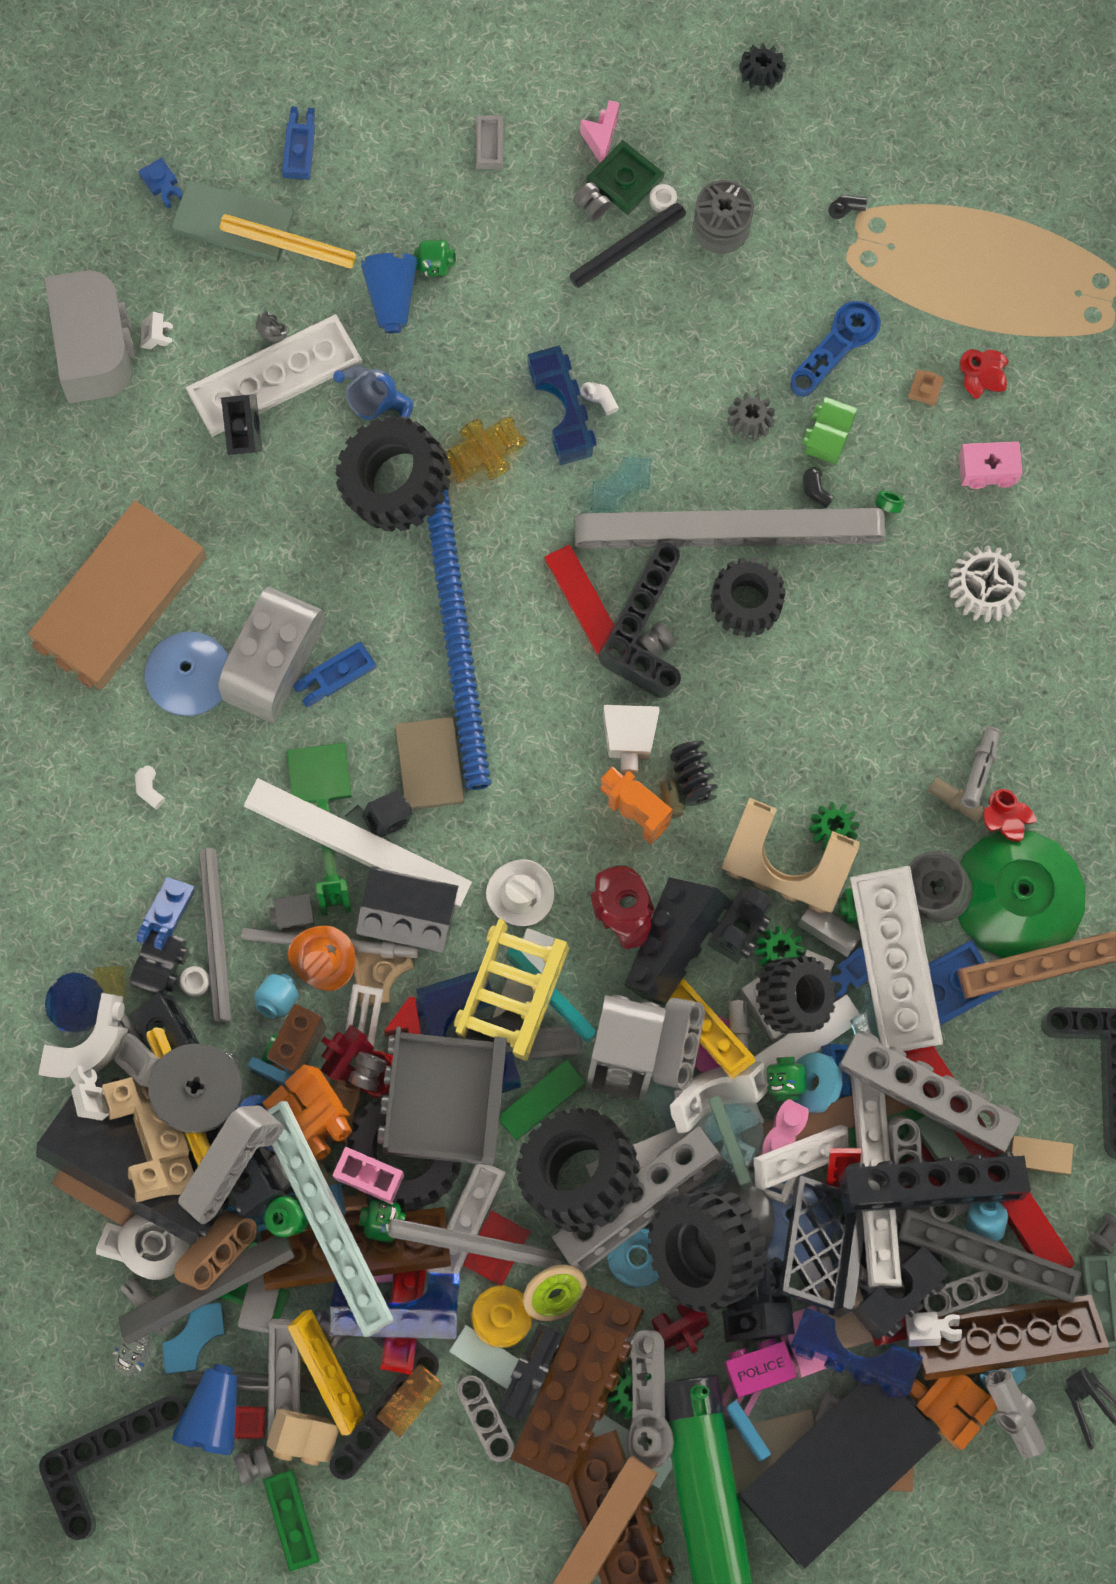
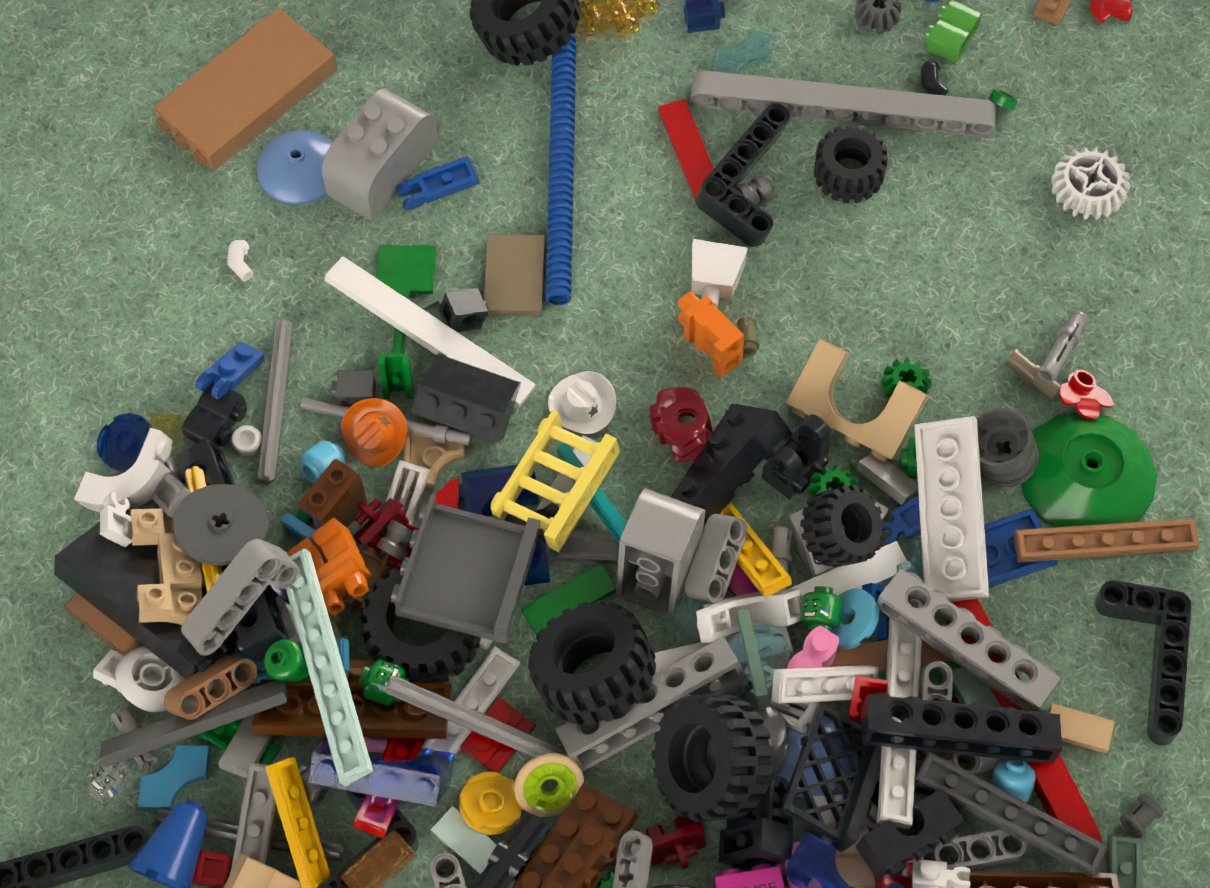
camera: 15 degrees right, 10 degrees down
bright pink brick [332,1147,404,1204] -> none
medium azure tile [607,1227,659,1288] -> none
black piece [670,740,718,806] -> none
bright pink brick [958,441,1023,489] -> none

